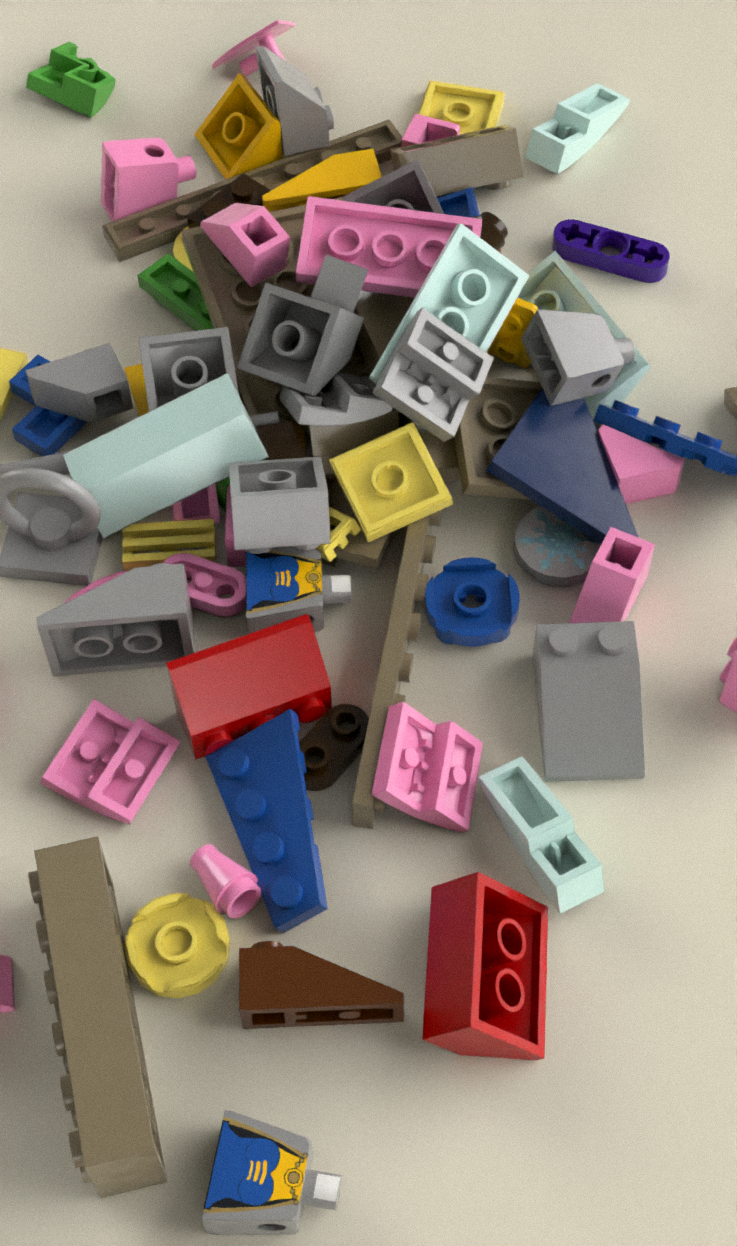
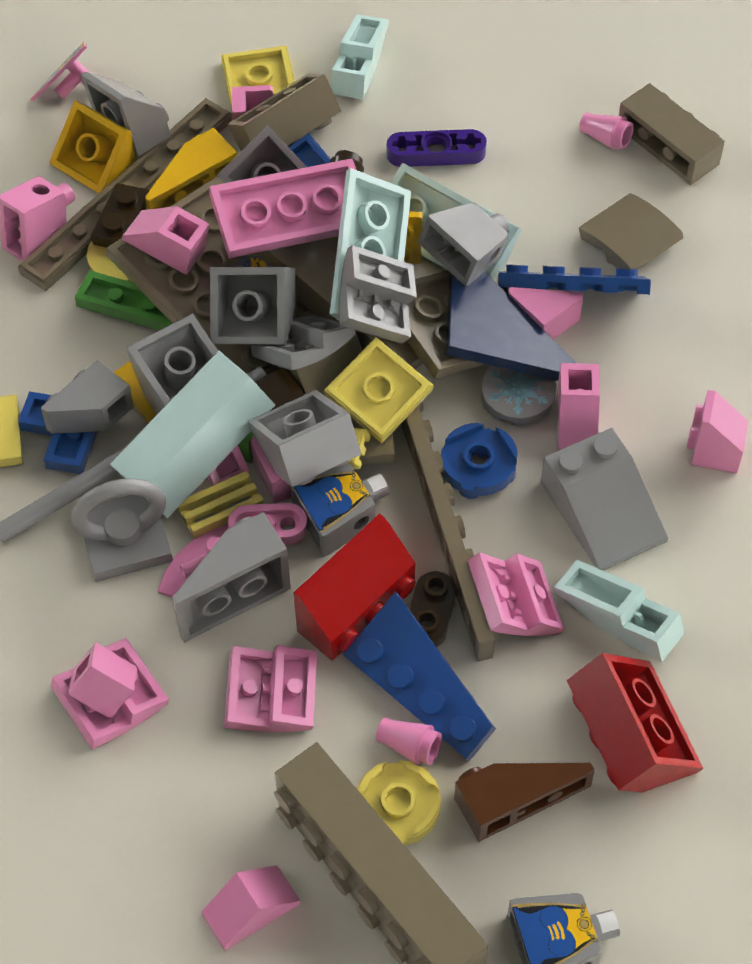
camera: 25 degrees left, 0 degrees up
light grey tile [311,254,368,313] -> none

